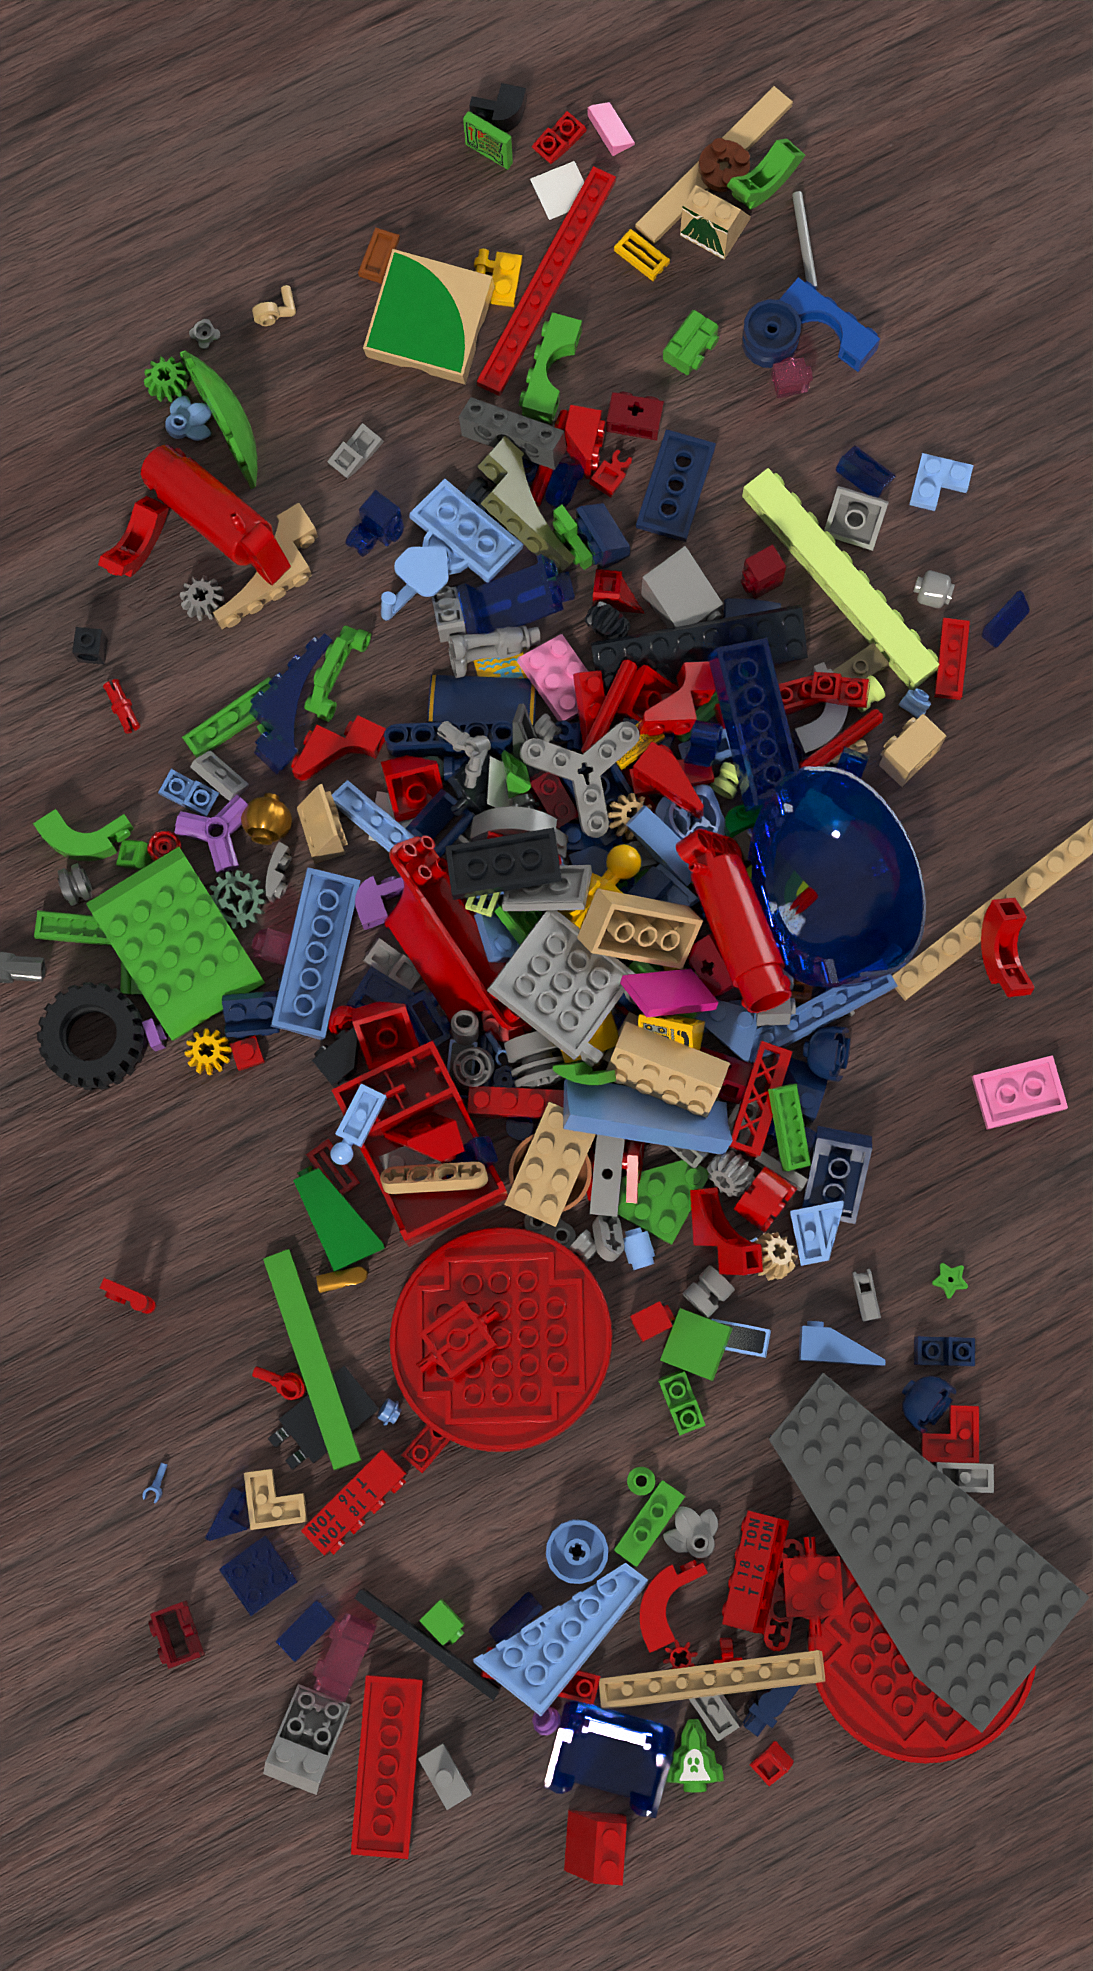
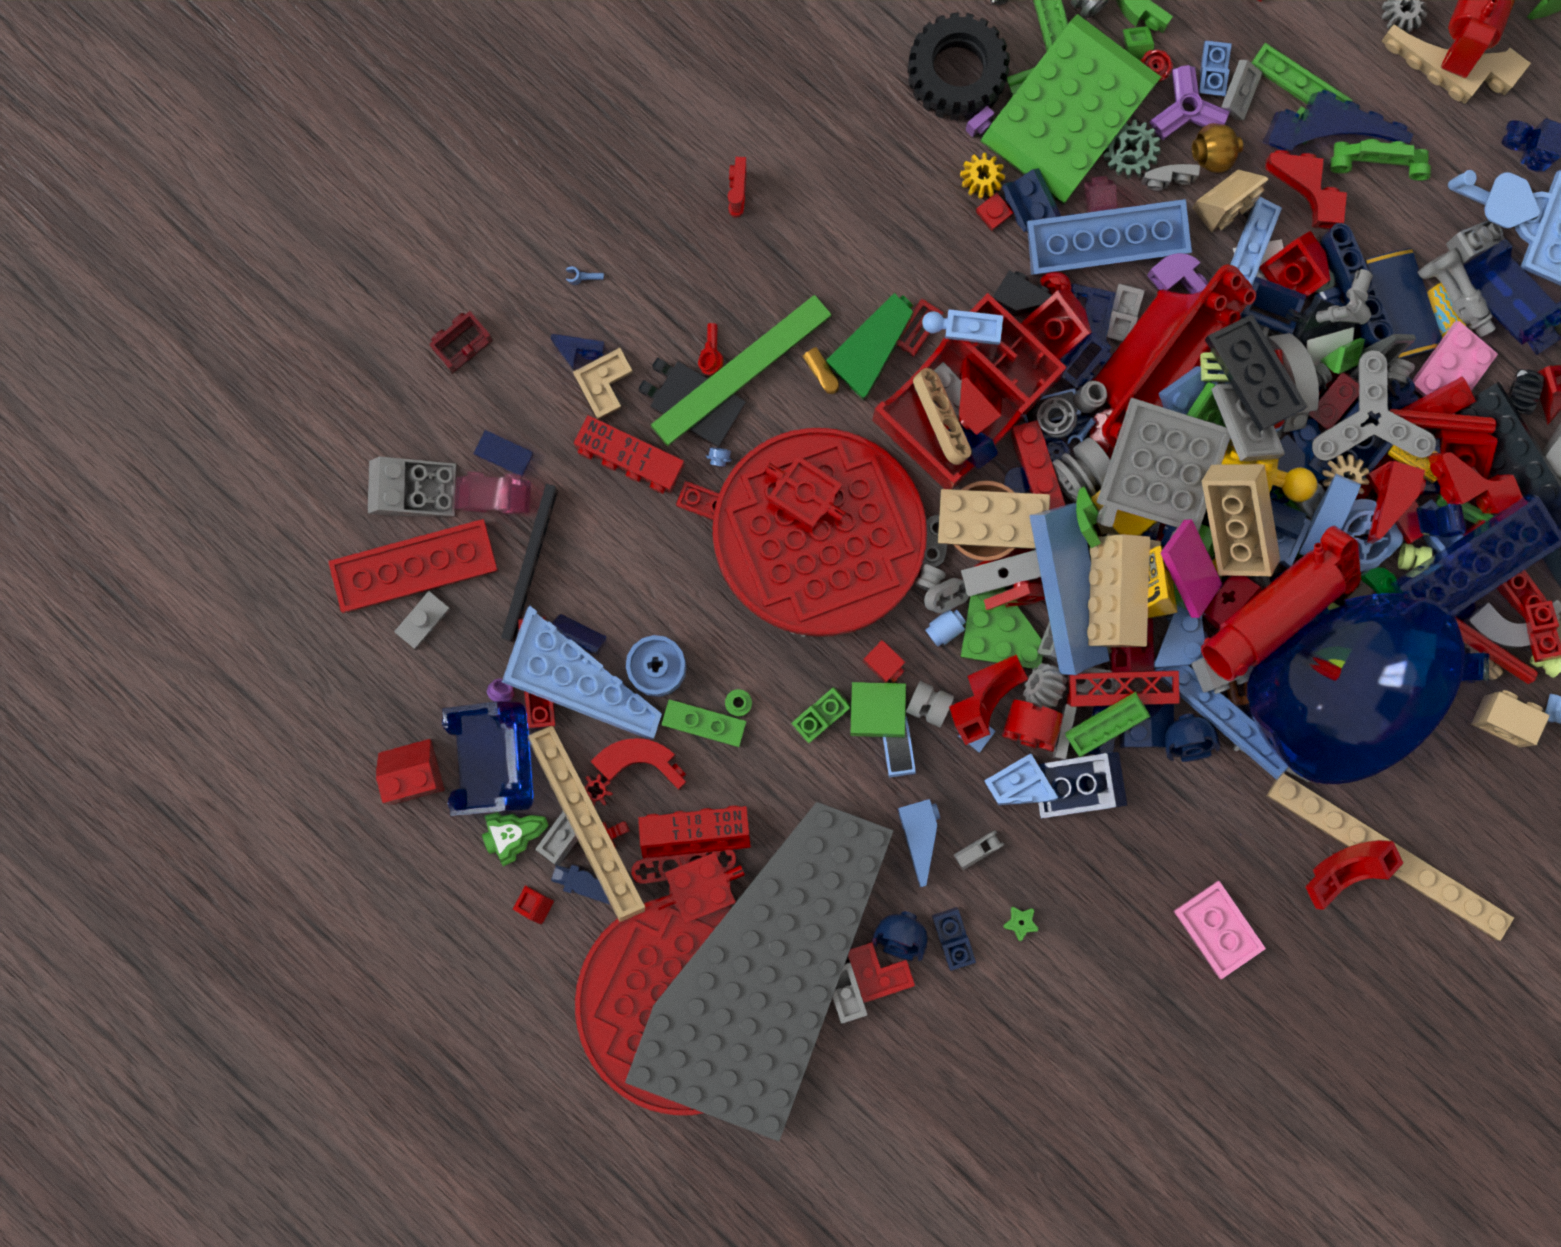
camera: 65 degrees right, 5 degrees up
clear blue tile [219,1535,298,1616] -> none
bright green brick [419,1599,465,1645] -> none
light grey plate [663,1506,718,1559] -> none
tan gear [753,1232,798,1281] -> none

